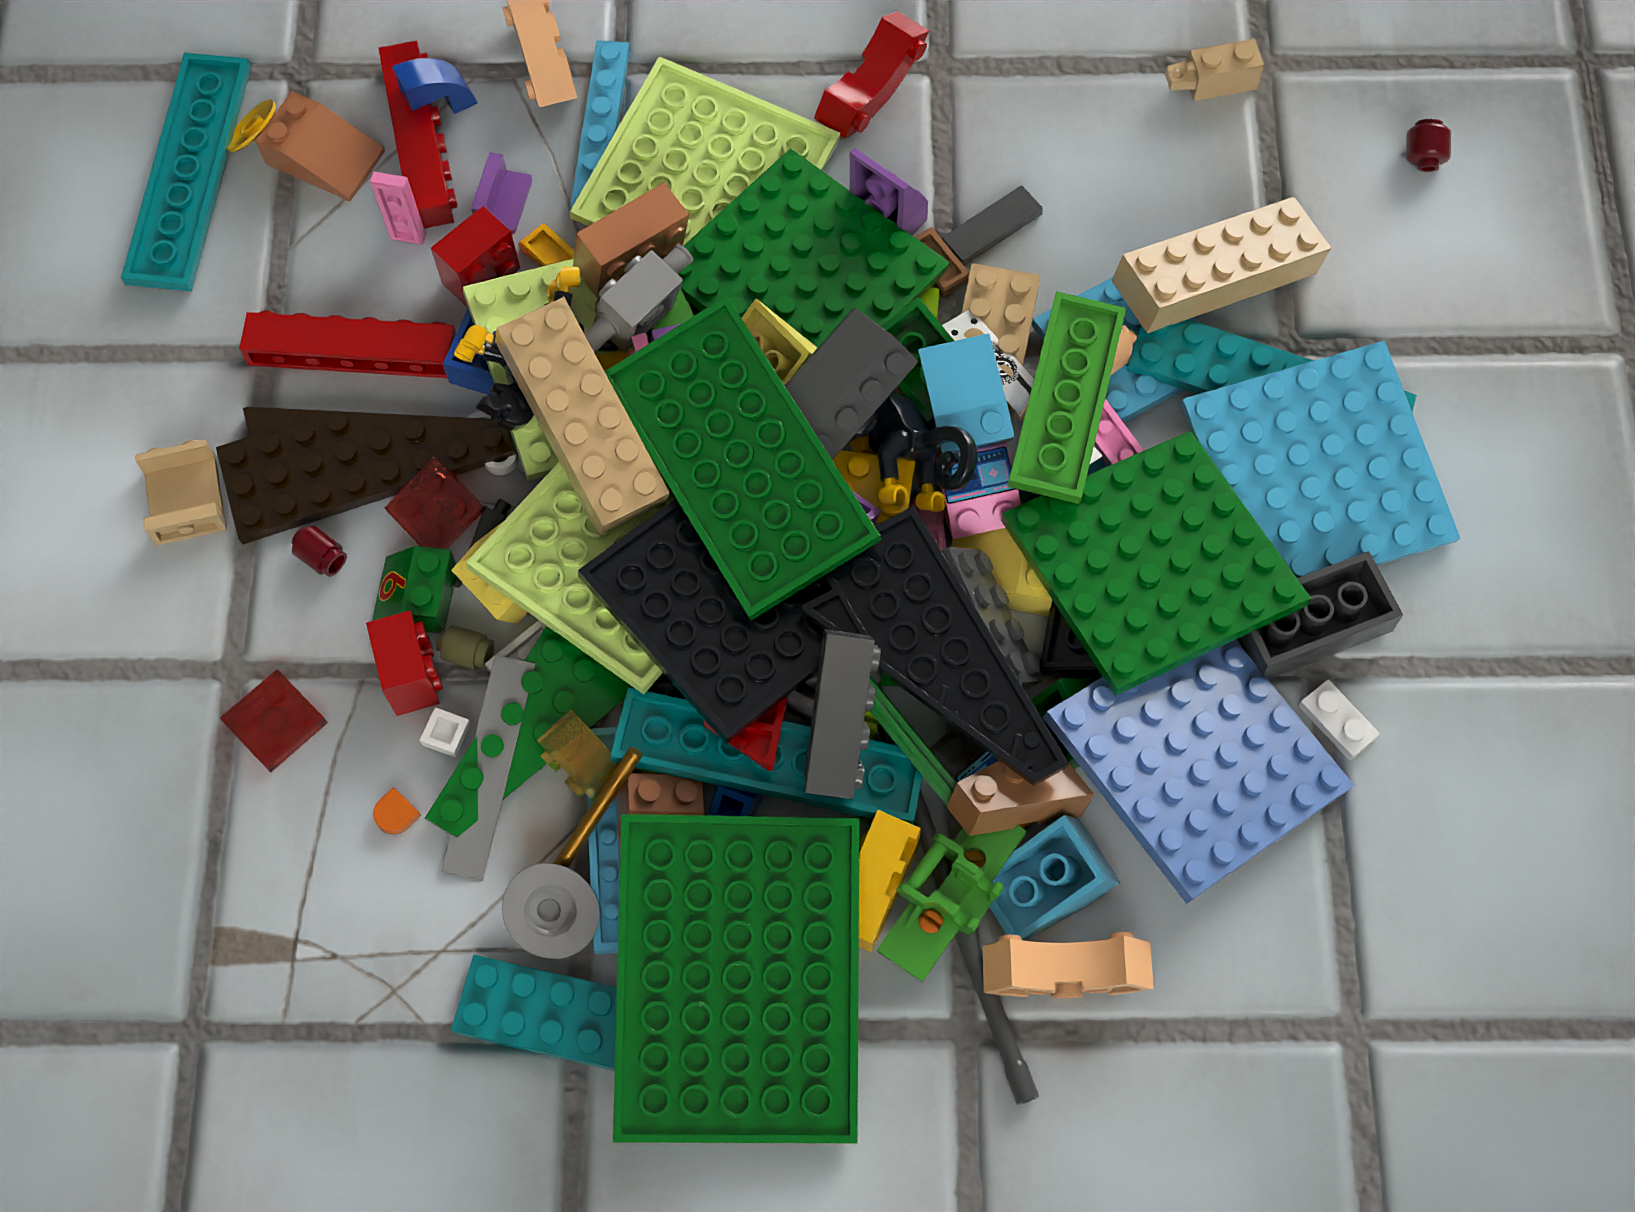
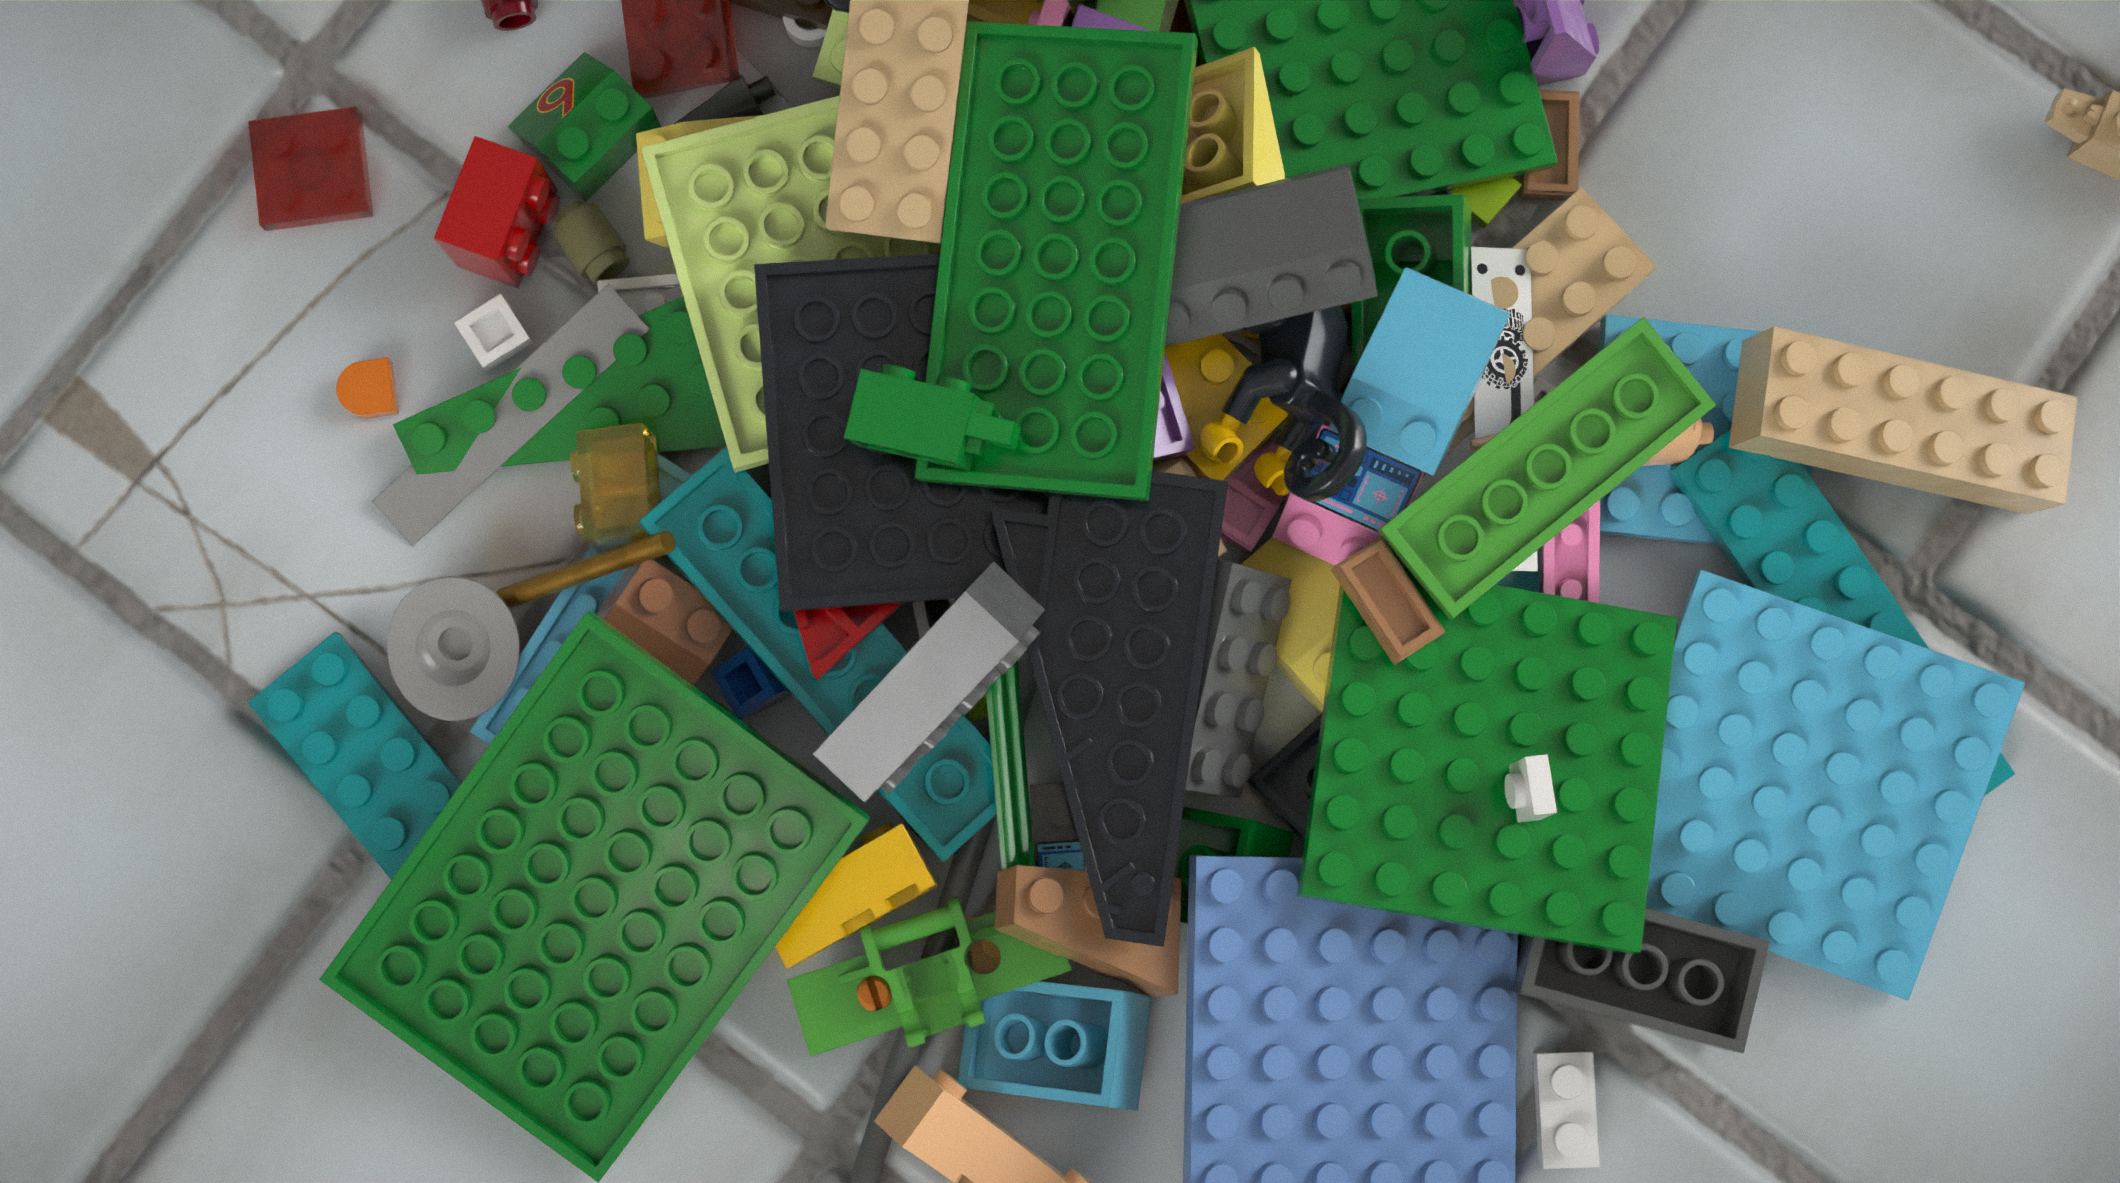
camera: 30 degrees right, 15 degrees up
dark grey tile [942,185,1043,265] -> none
none -> green hinge [844,364,1021,471]
none -> medium nougat tile [1331,536,1445,665]
none -> white plate [1505,754,1557,823]

